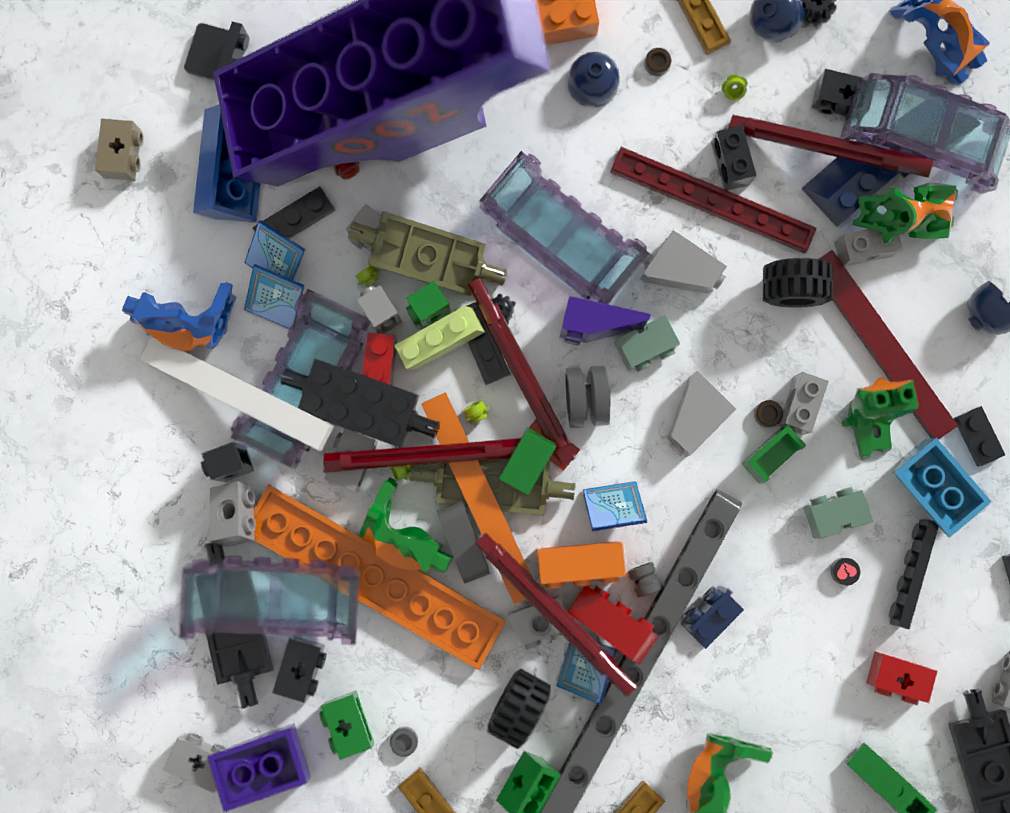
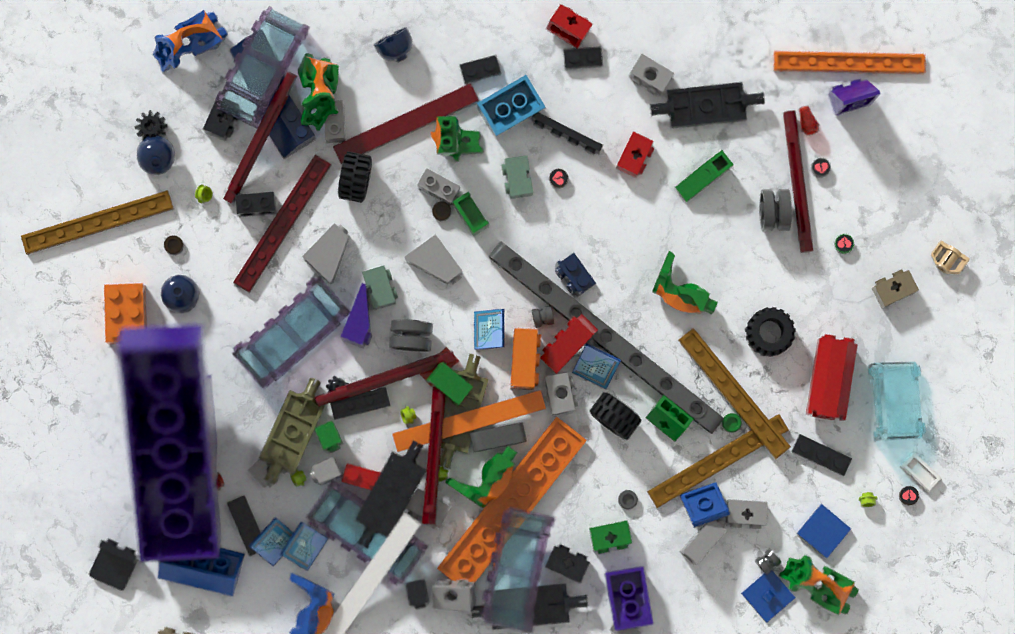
camera: 90 degrees left, 0 degrees up
yellowish green brick [394,306,485,370] -> none
dark red piece [475,533,637,697] -> none

